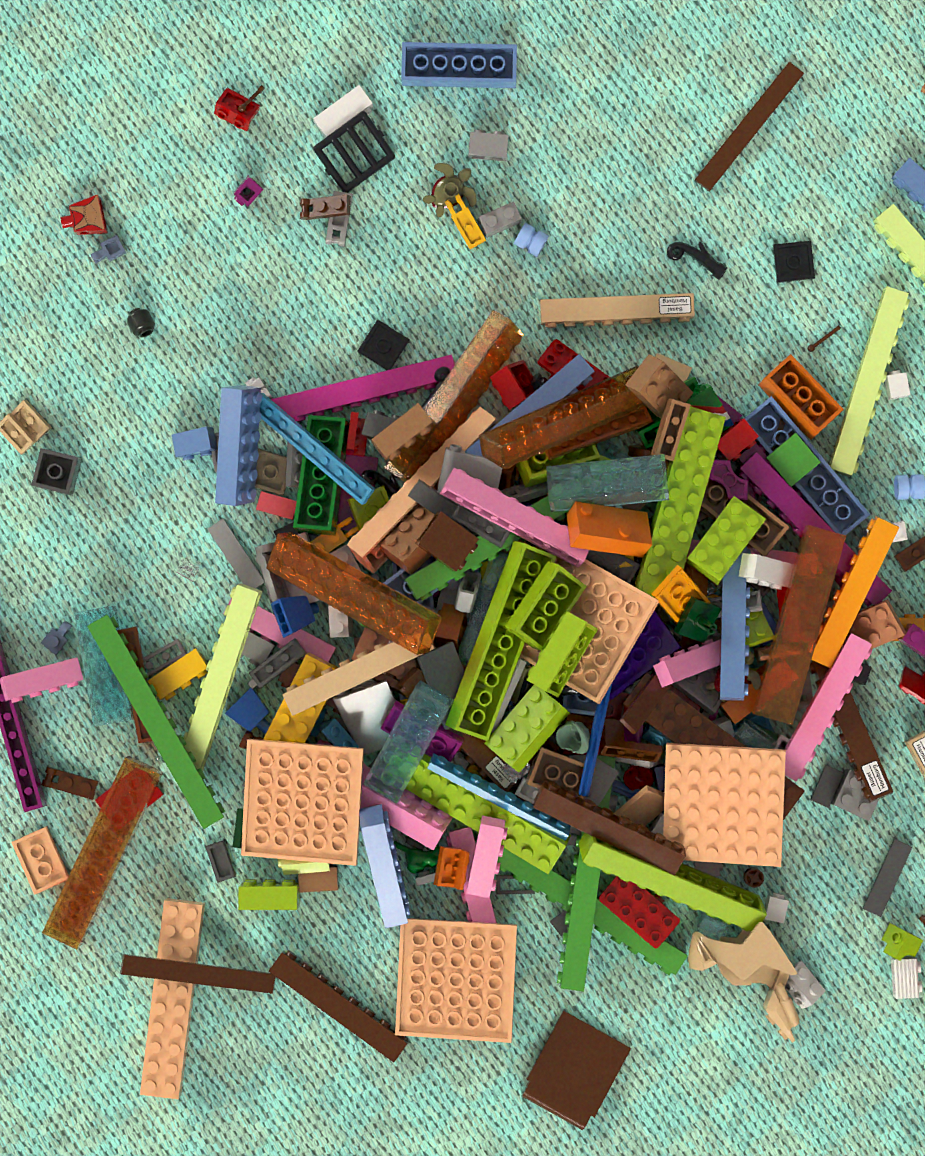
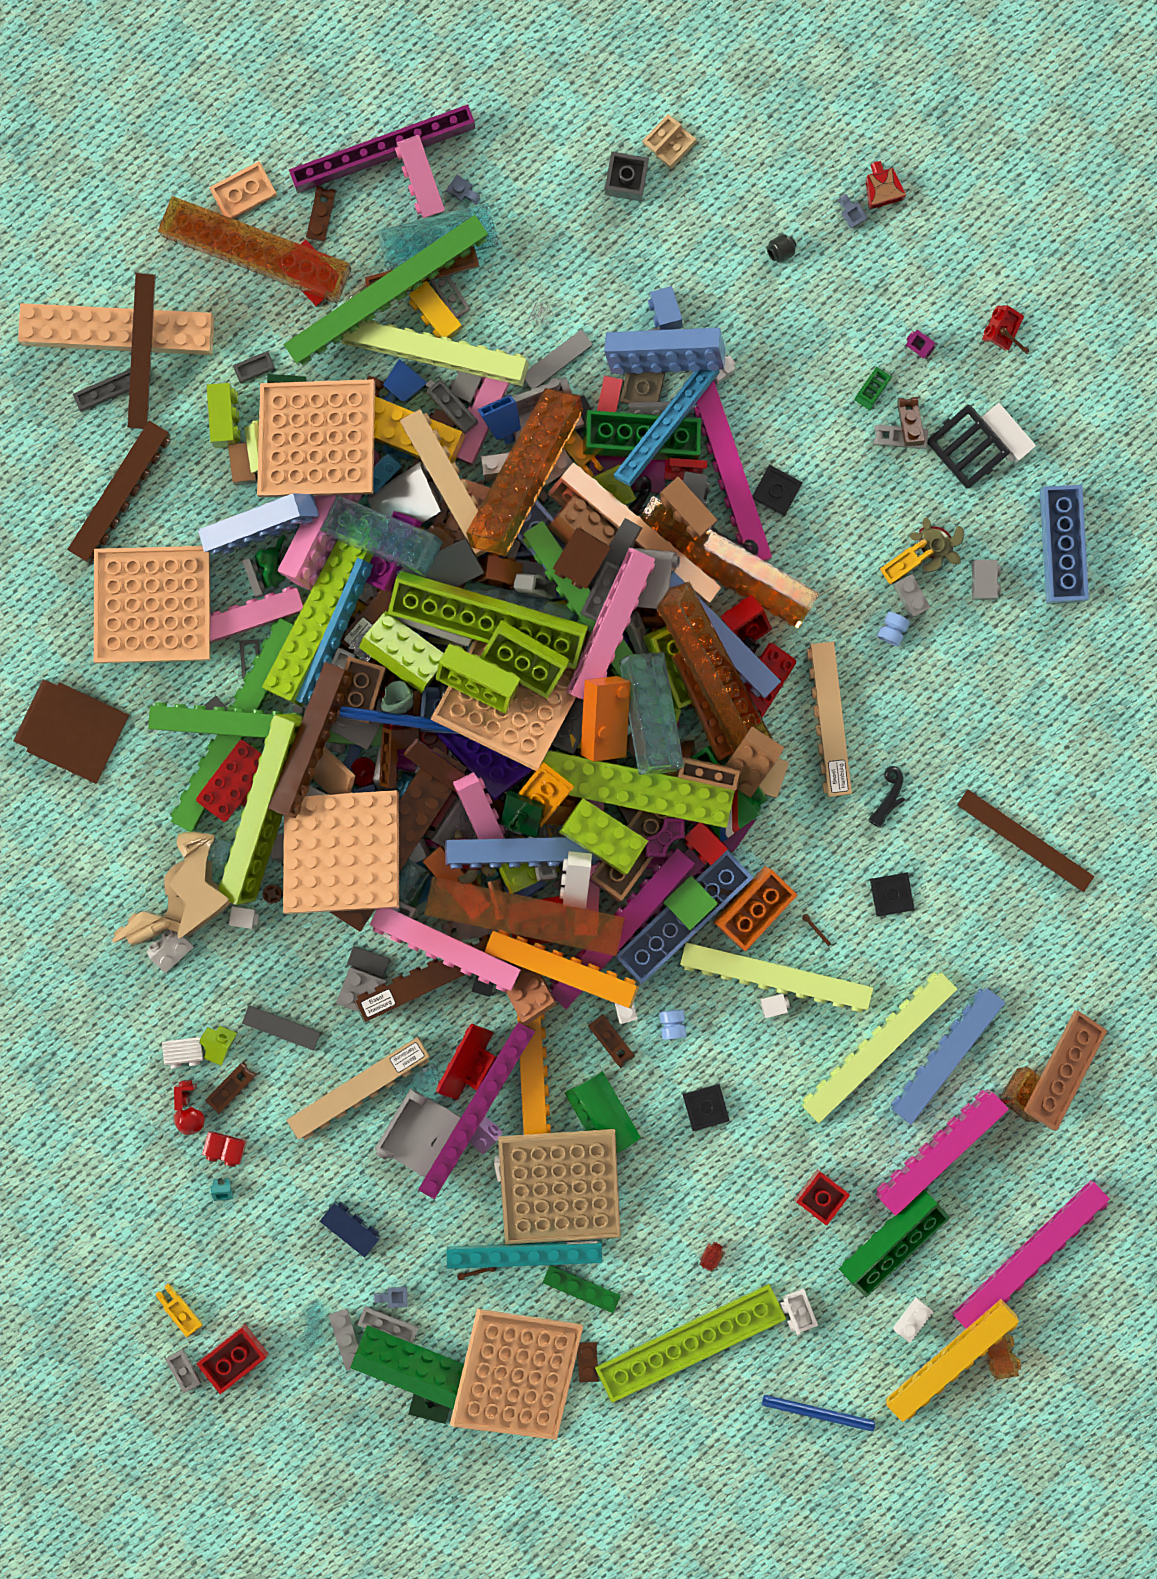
camera: 80 degrees right, 0 degrees up
orange bracket [434,846,470,890] -> none
bright pink brick [467,816,508,898] -> none
none -> dark grey tile [73,369,151,412]
none -> green slope [854,367,892,410]

